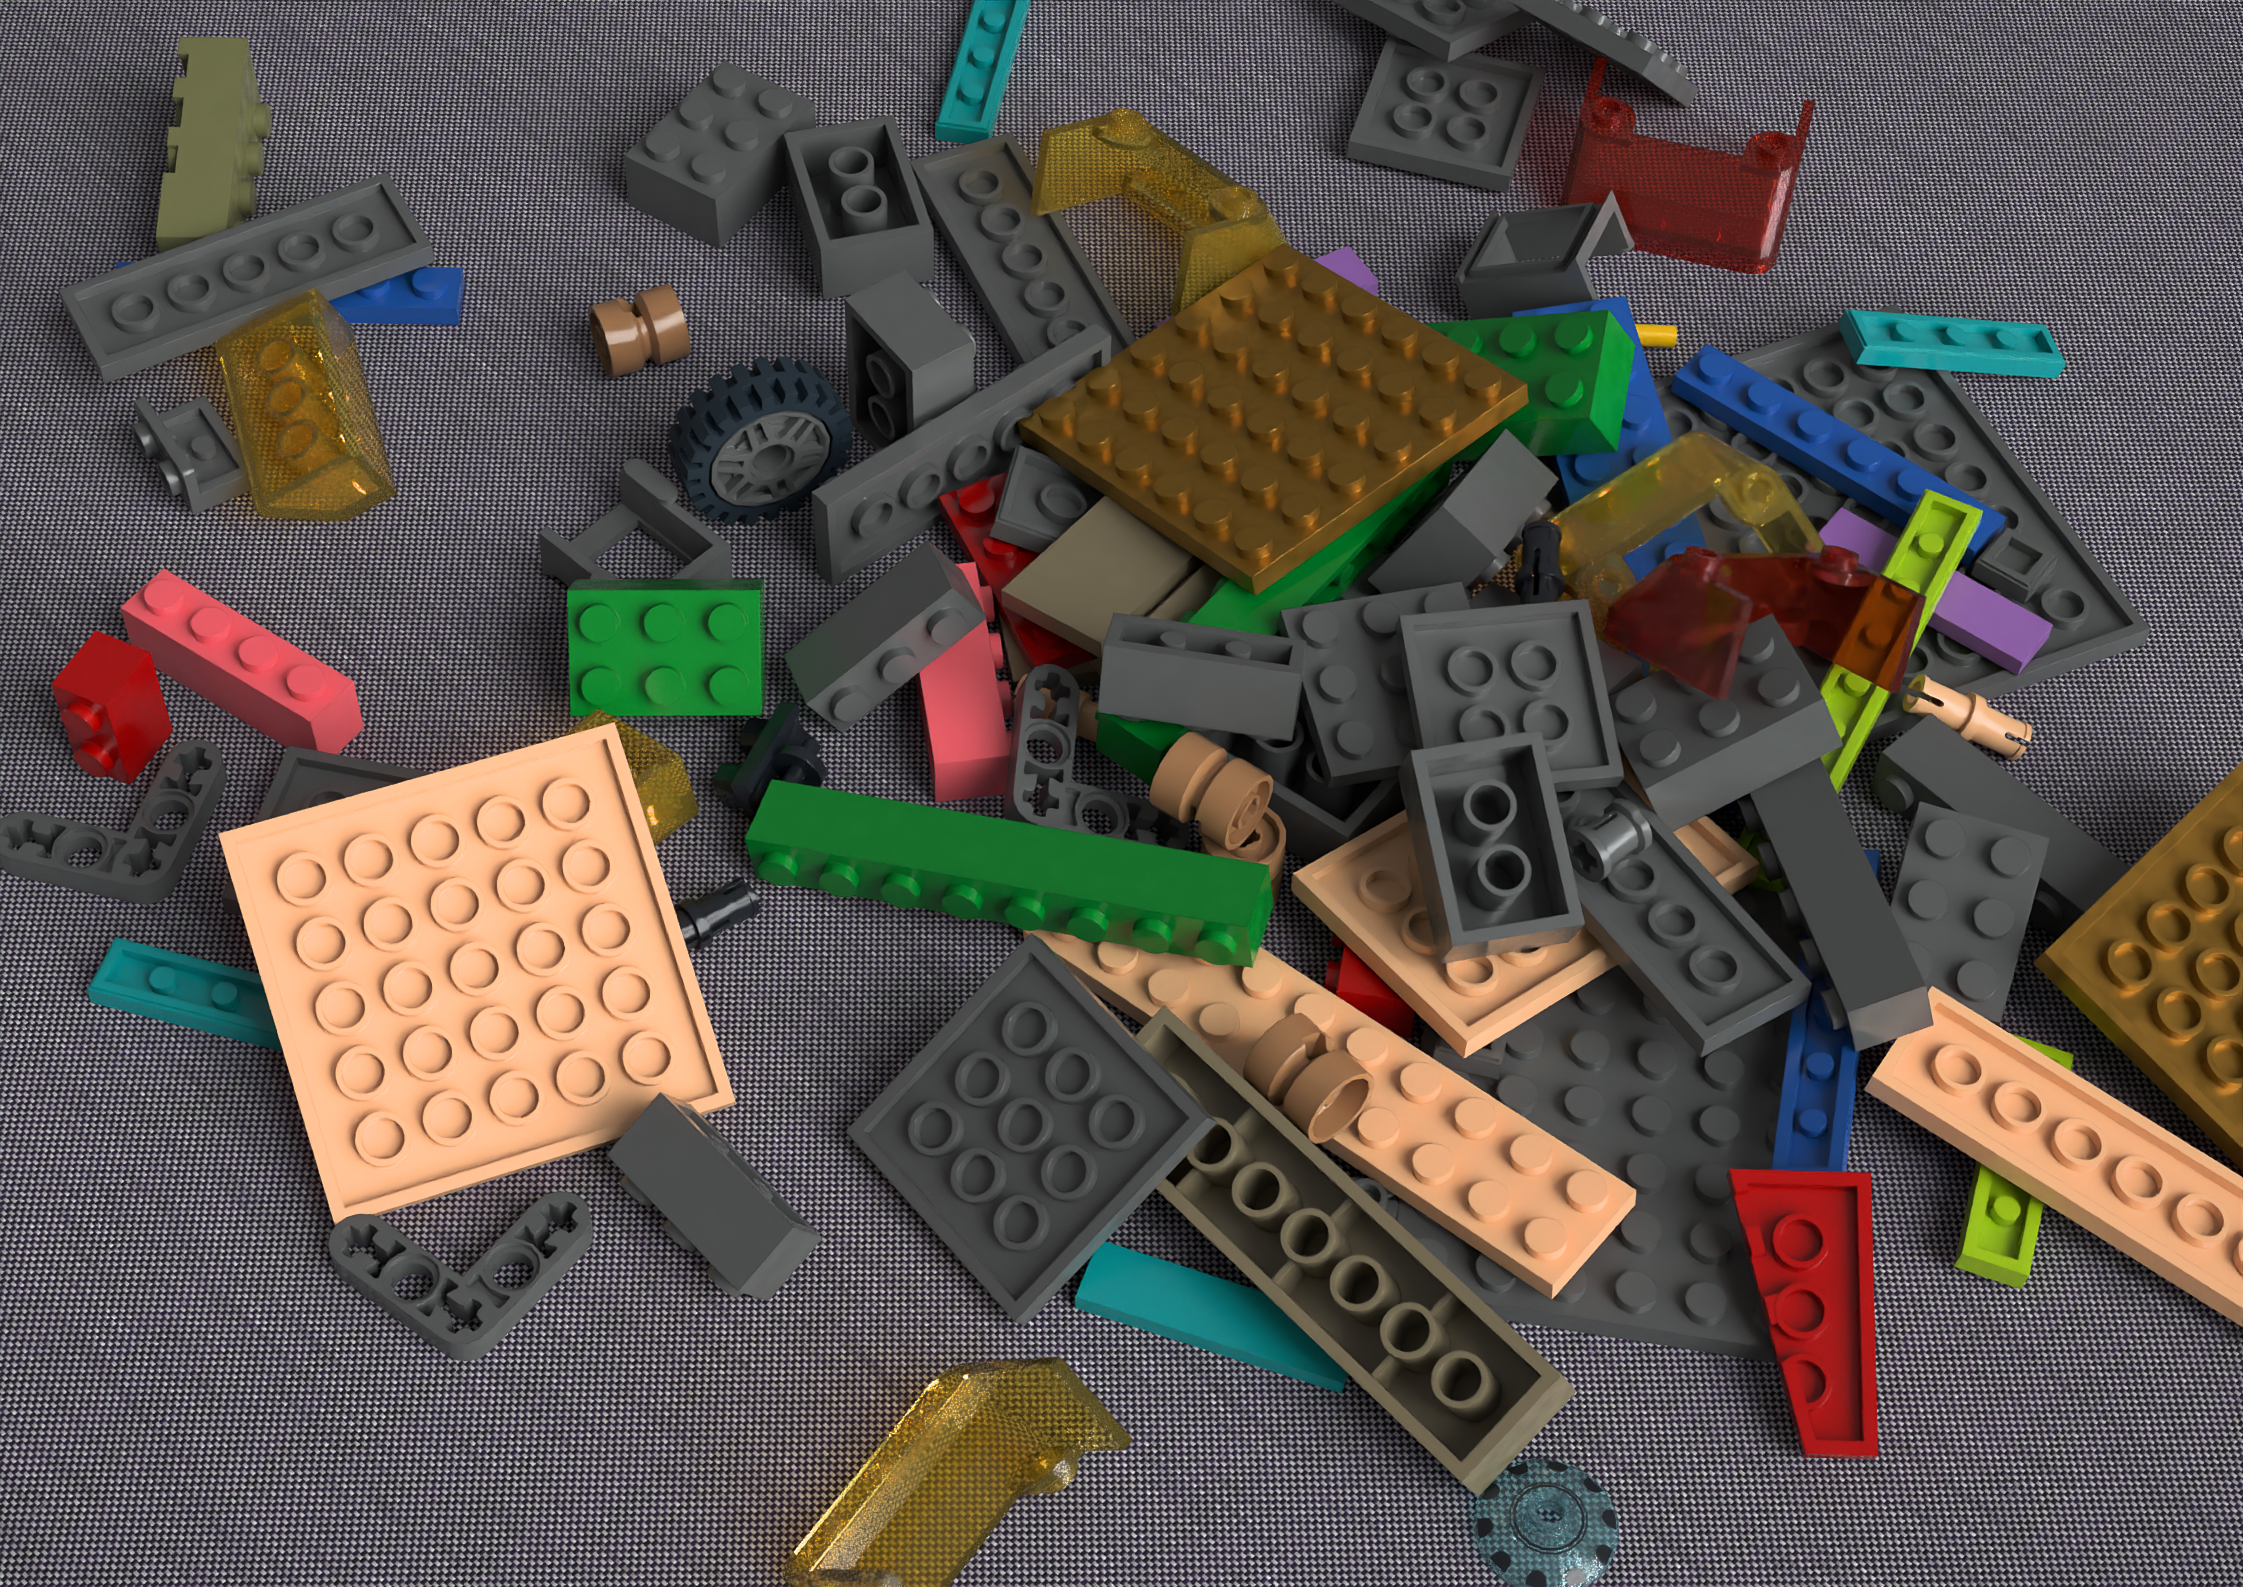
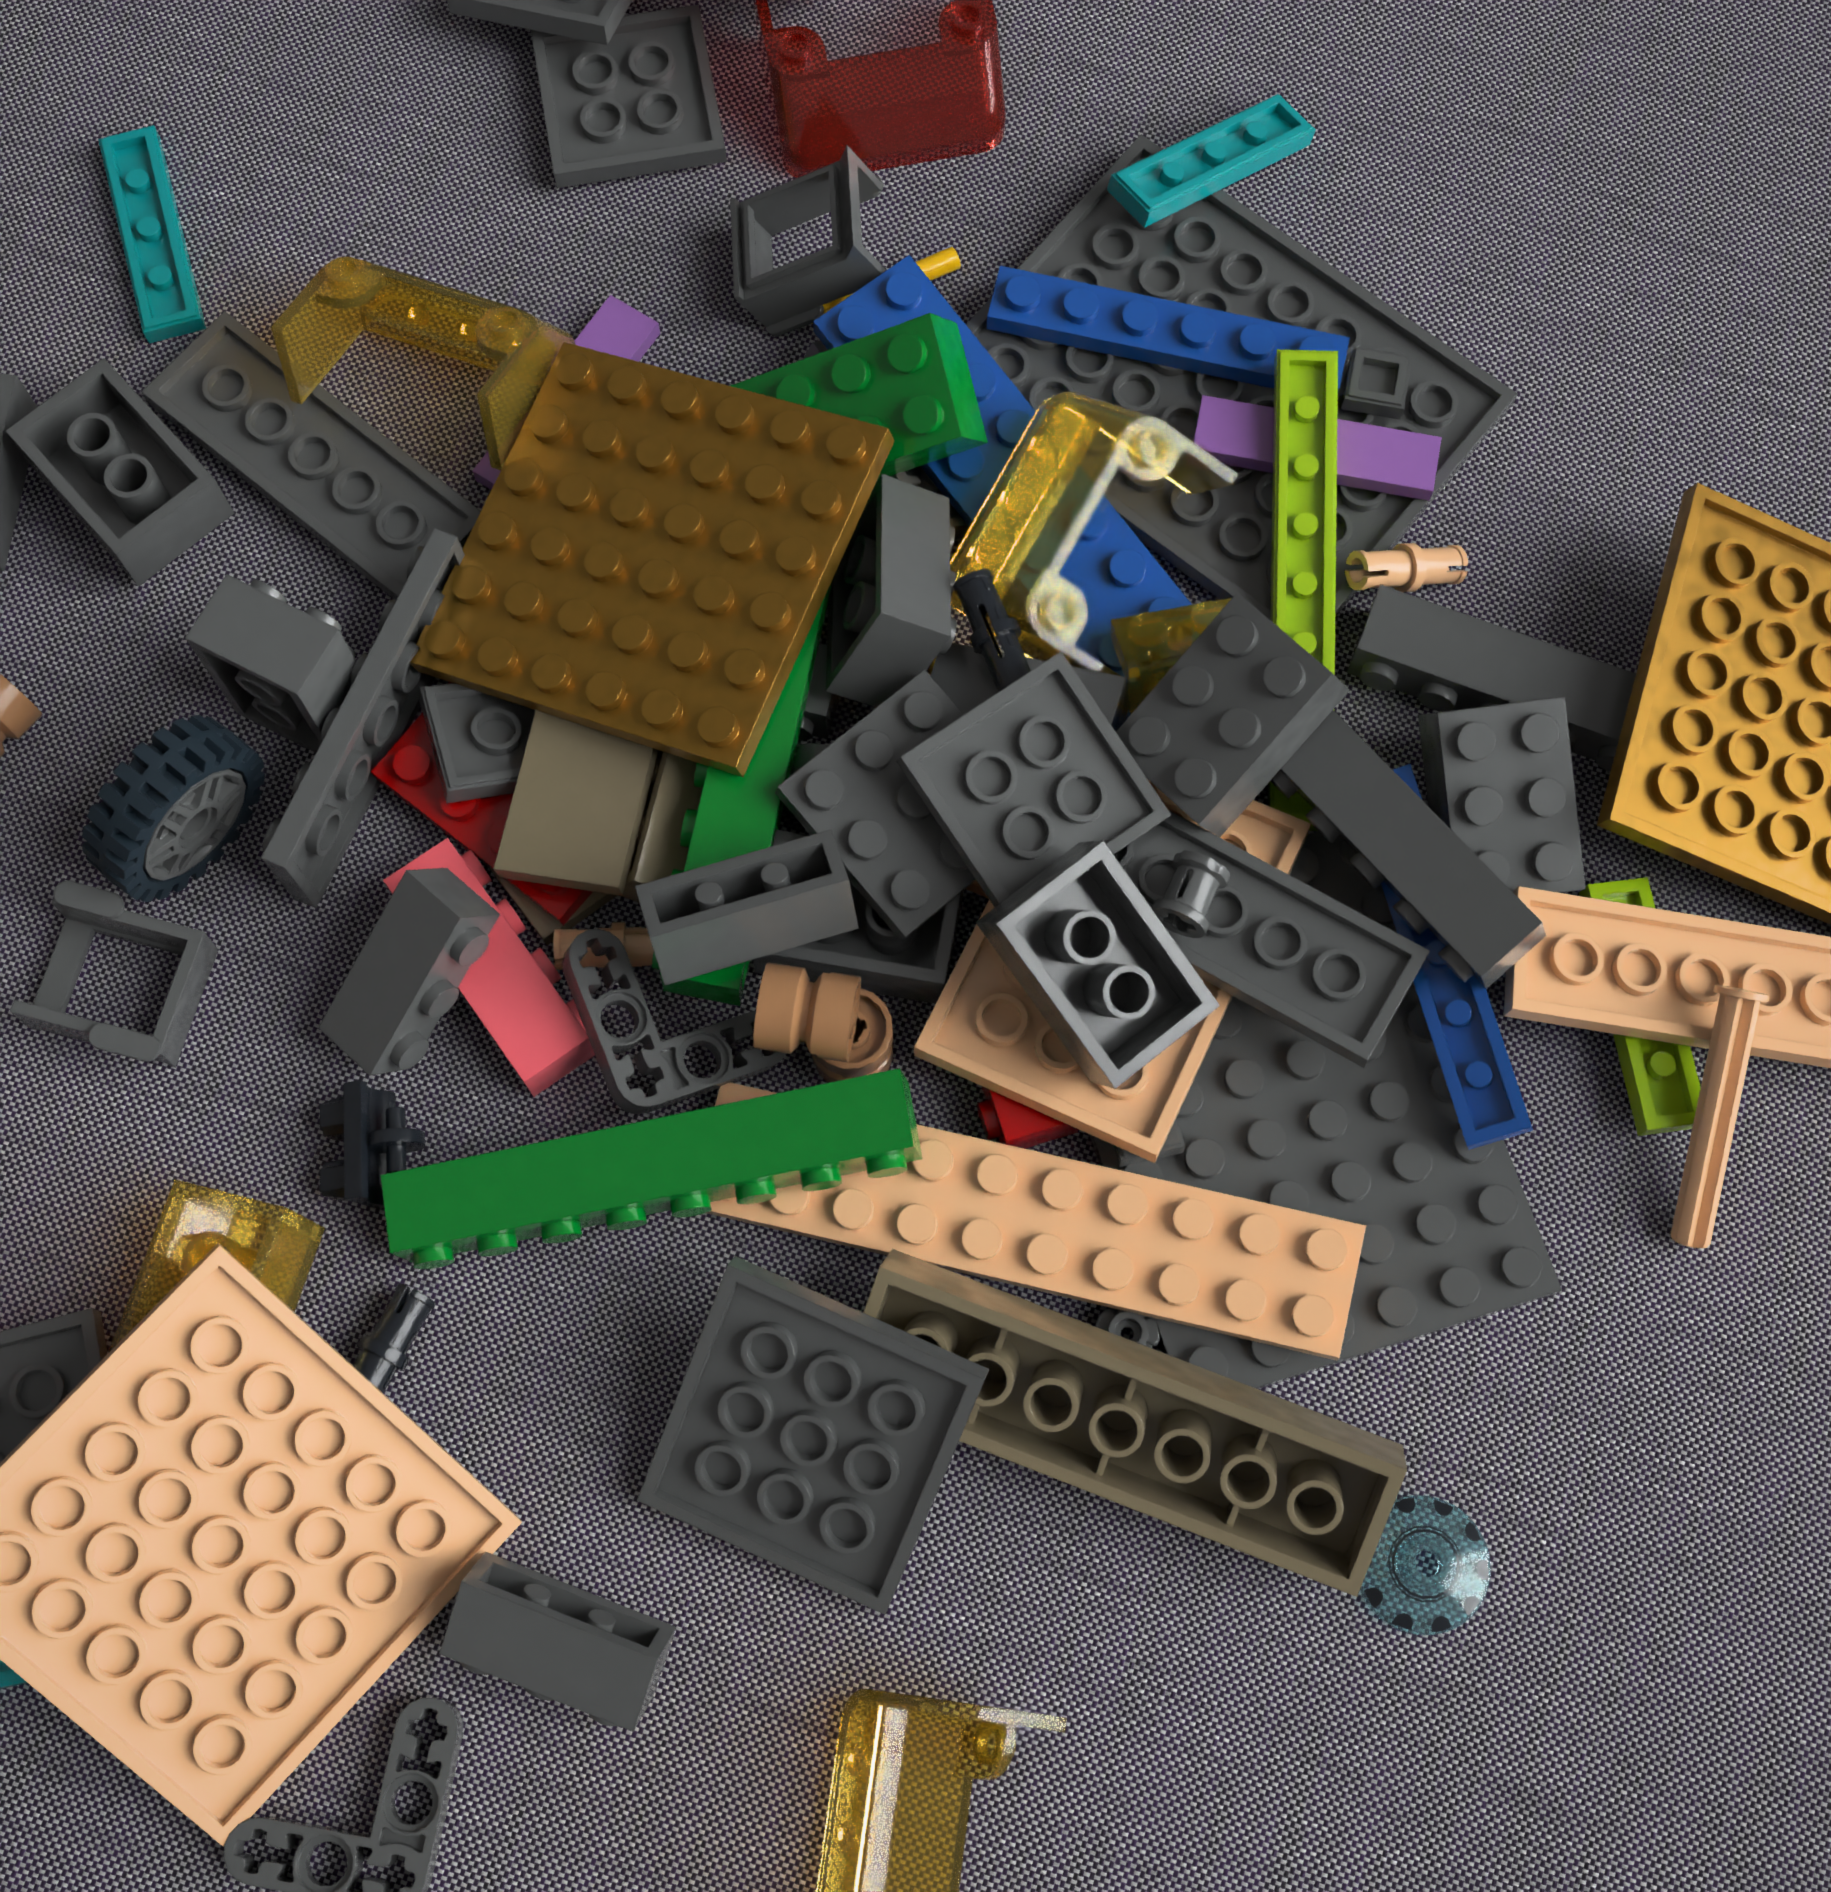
camera: 25 degrees left, 20 degrees up
green brick [567,579,766,716] -> none
teal tile [1075,1242,1348,1394] -> none
medium nougat wheel [1243,1013,1374,1144] -> none
clear red windscreen [1602,545,1927,700] -> none
red wing [1726,1169,1878,1460] -> none
none -> light nougat axle [1670,985,1769,1248]

